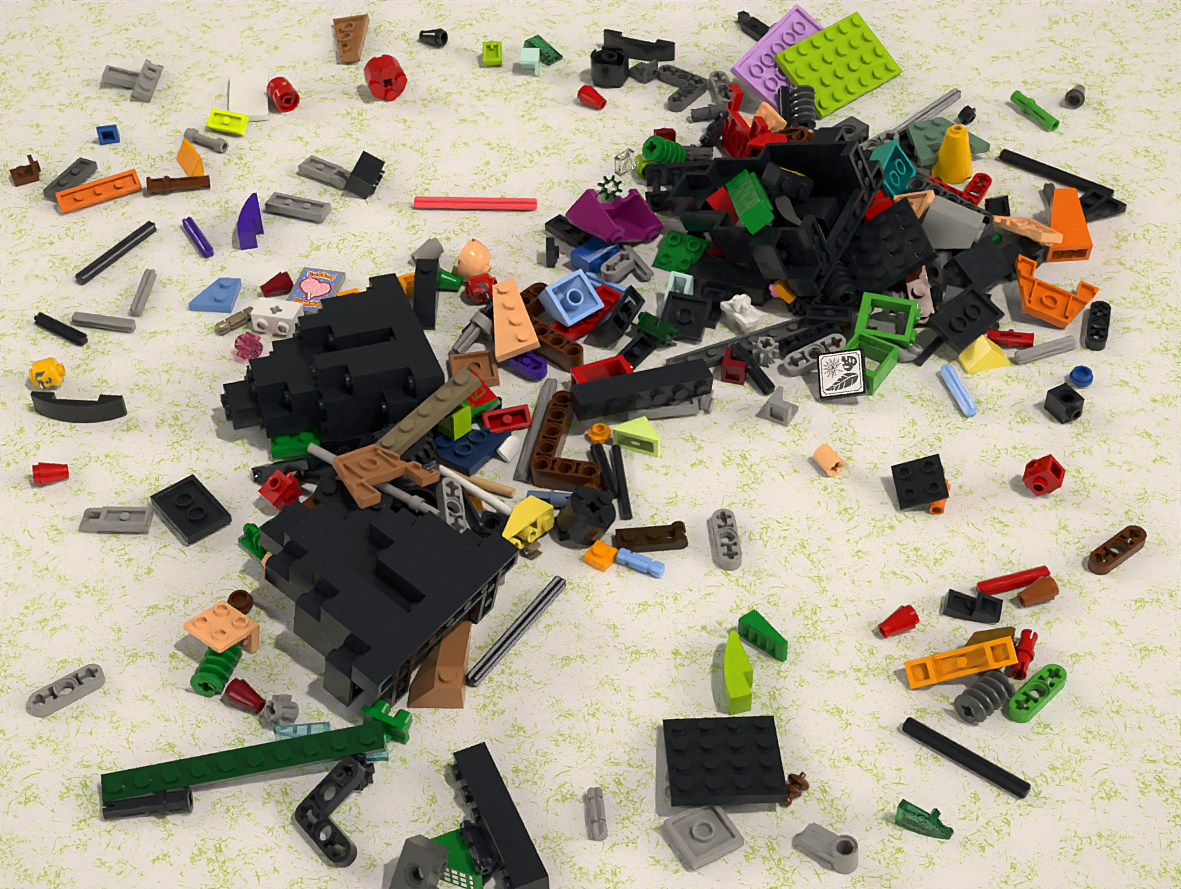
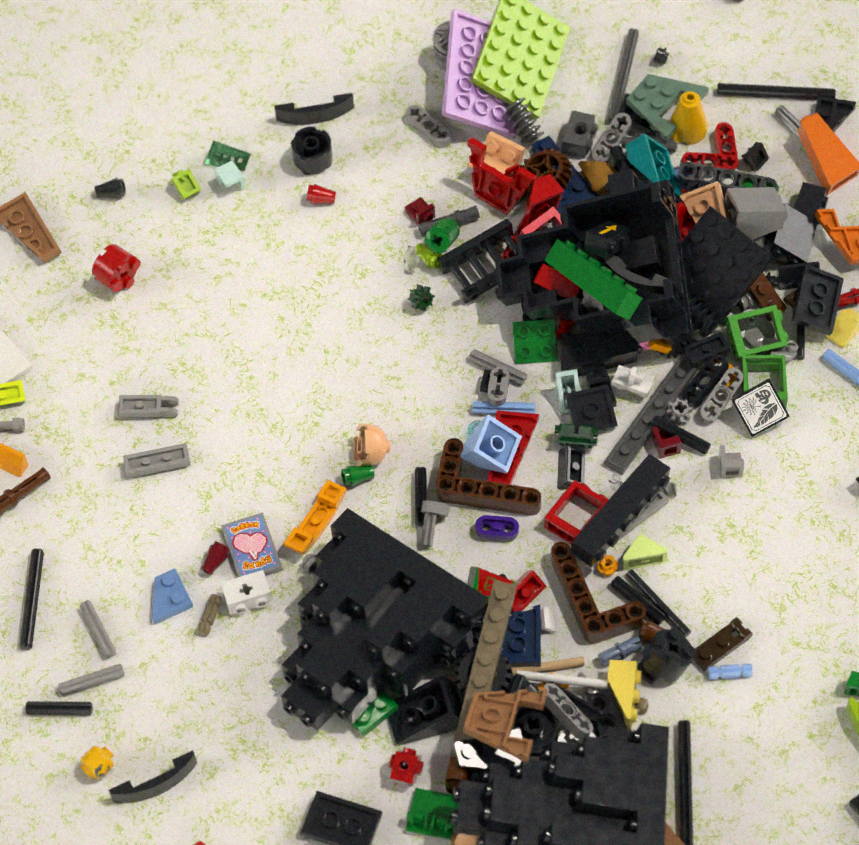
camera: 30 degrees left, 15 degrees up
dark purple axle [182,217,214,258] -> none
clear pink gear [234,331,263,360] -> none
dark purple slope [237,193,264,250] -> none
black hinge [251,455,319,482] -> none
red wheel [267,77,300,112] -> none
light grey bar [307,443,441,517] -> none
black brick [344,150,385,200] -> none
light grey cone [410,238,444,264] -> none
black slope [413,259,442,330] -> none
coral axle [414,196,537,210] -> none
medium nougat tile [448,350,500,387] -> none
red head [465,273,497,304] -> none
light nougat wing [492,278,541,363] -> none
light grey axle [517,378,558,482] -> none
black hinge [545,214,594,248] -> none
black plate [546,237,559,268] -> none
magenta windscreen [565,189,664,244] -> none
blue brick [570,236,619,274] -> none
light orange plate [583,540,619,572] -> none
black slope [590,285,645,348] -> none
dark grey bracket [629,59,658,84] -> none
dark grey beam [658,65,707,112] -> none
dark grey pin [691,103,727,122] -> none
black plate [697,110,729,148] -> none
light grey beam [712,509,742,571] -> none
black hinge [737,11,770,41] -> none
black axle [778,85,791,129] -> none
light nougat piece [813,444,845,476] -> none
light nougat wing [993,215,1063,246] -> none
bright green pin [1010,90,1060,131] -> none

